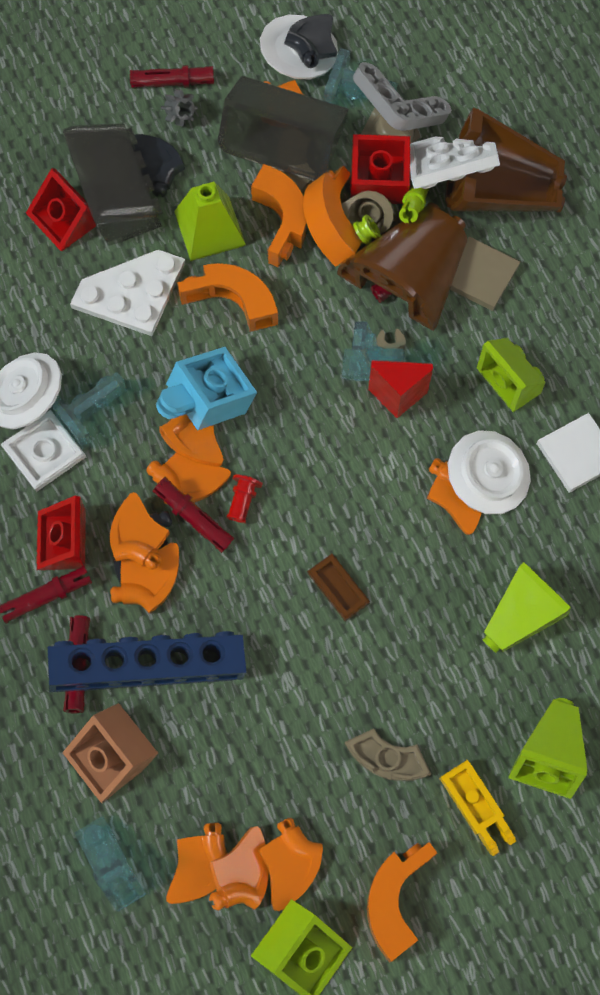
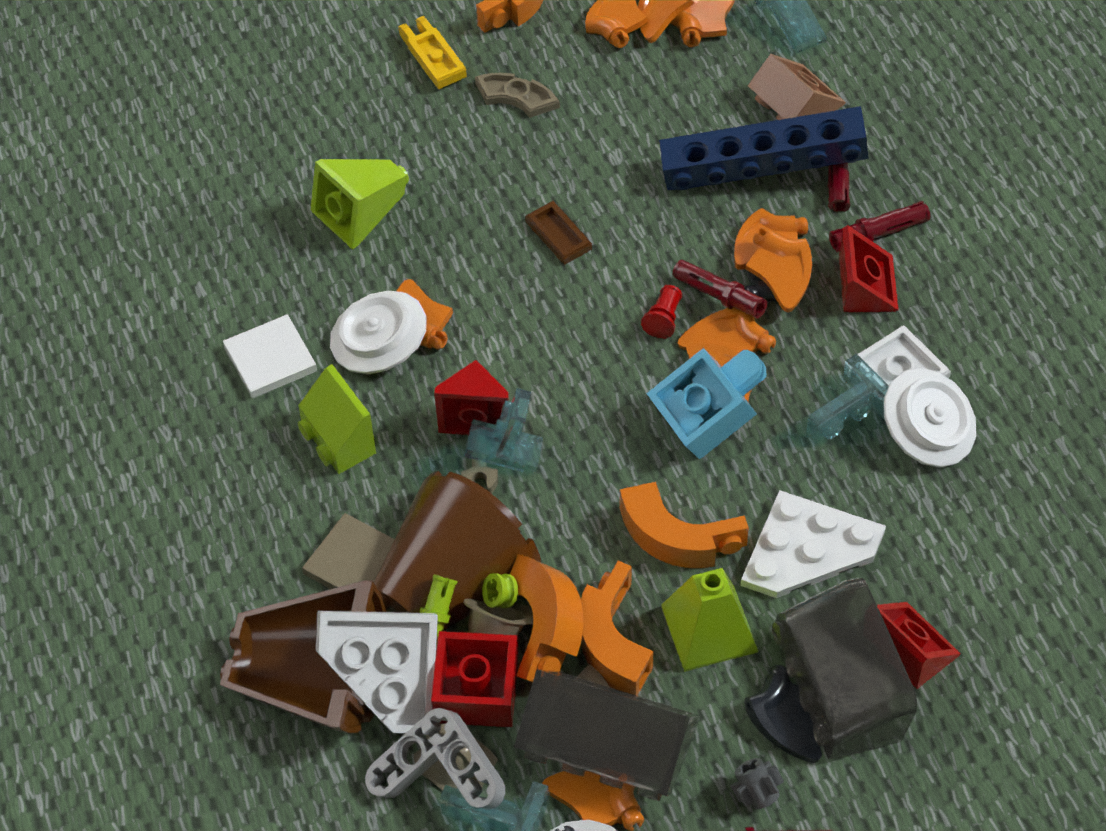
camera: 175 degrees left, 15 degrees down
lime slope [508,698,587,799] -> none

